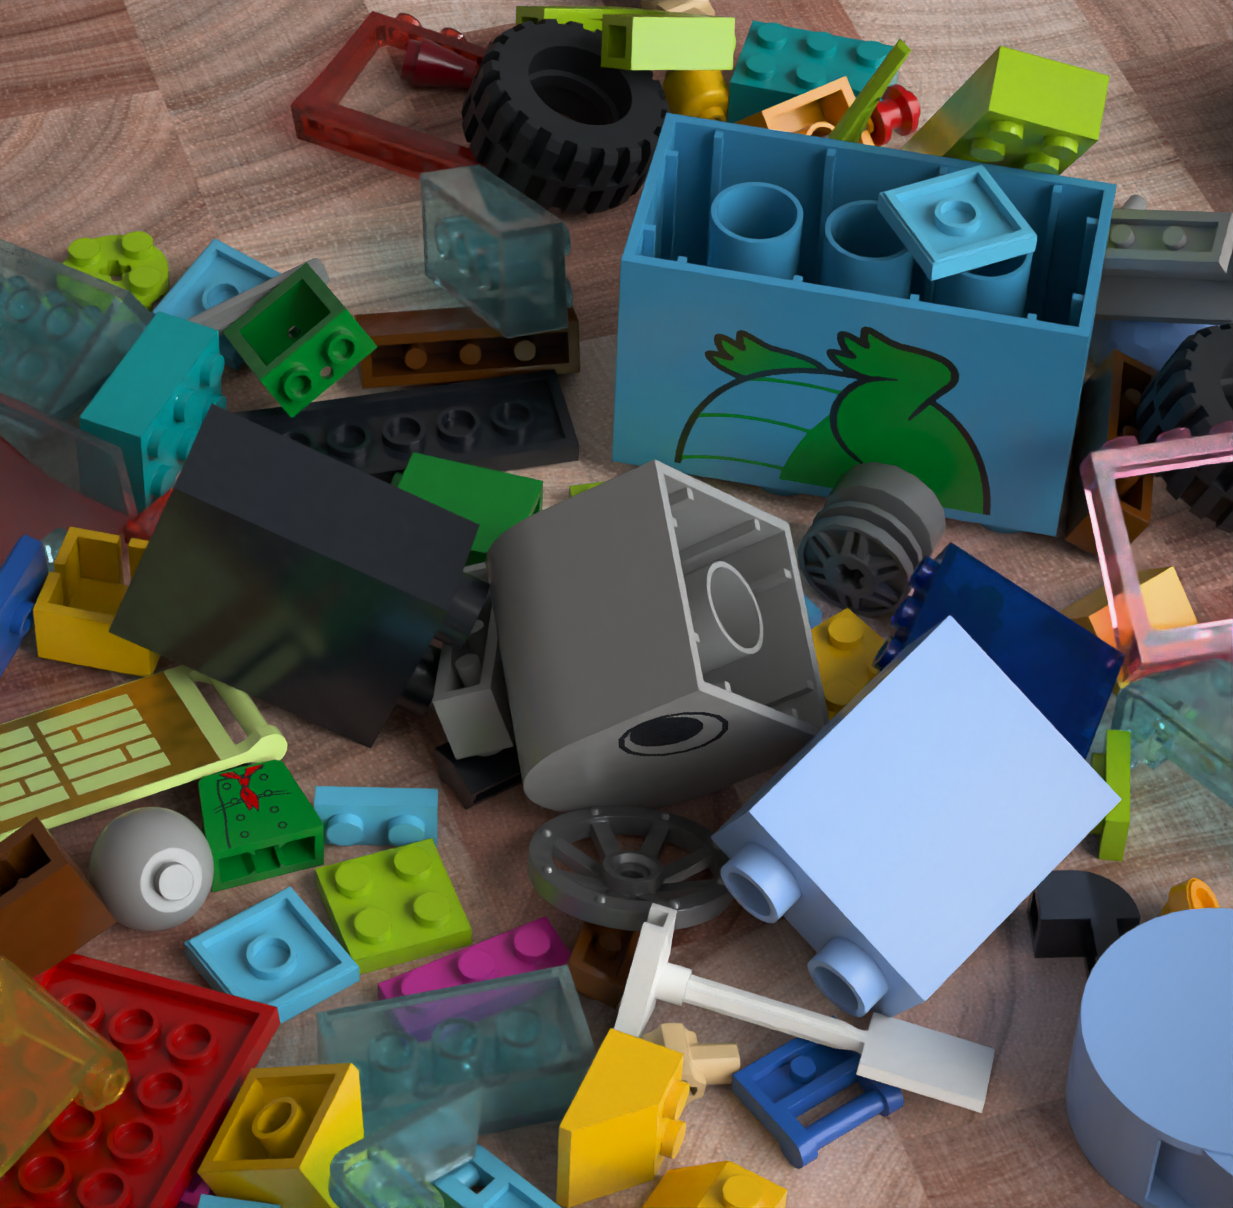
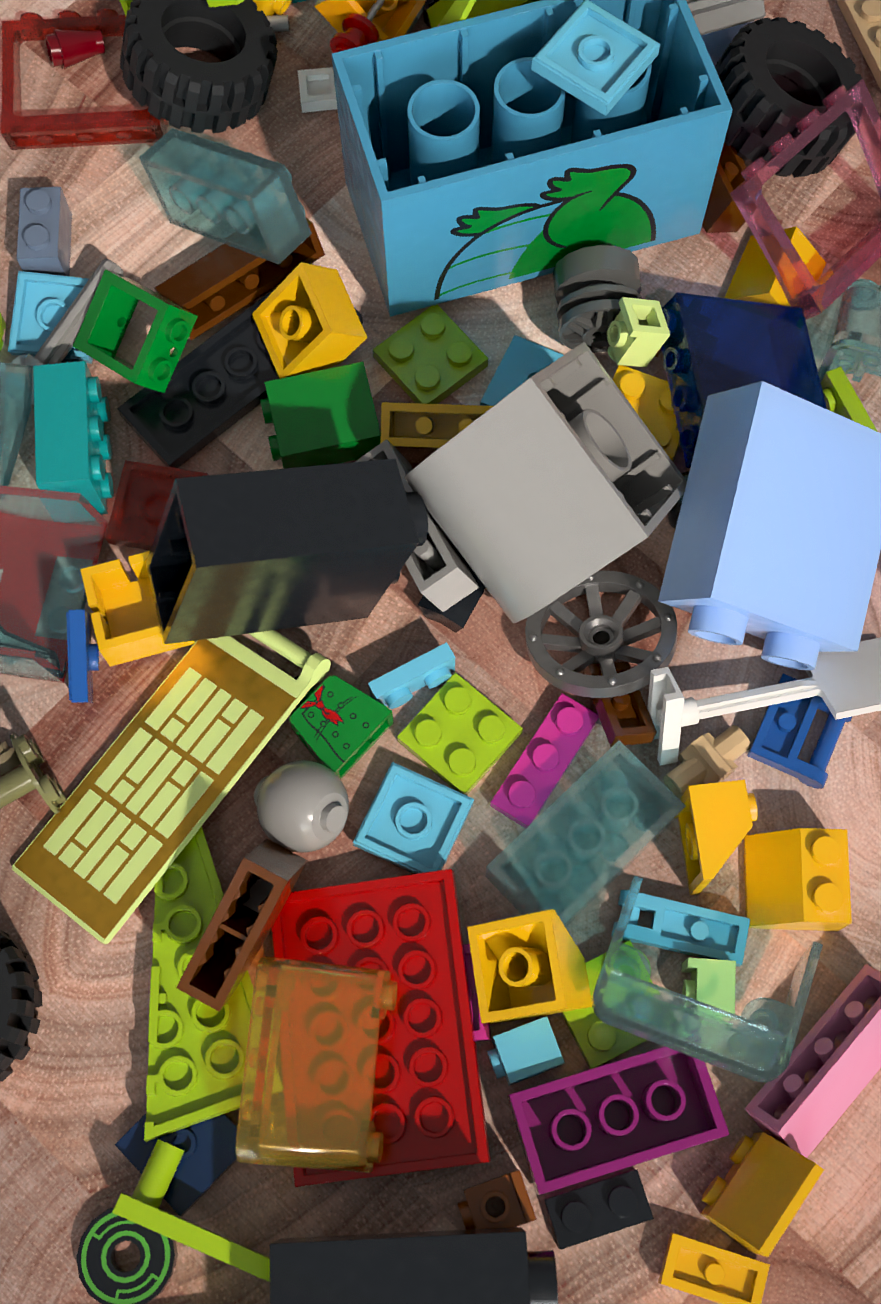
camera: 25 degrees left, 25 degrees up
none -> sand blue brick [17,187,72,276]
none -> yellow slope [252,262,368,379]
none -> yellowish green brick [606,297,671,367]

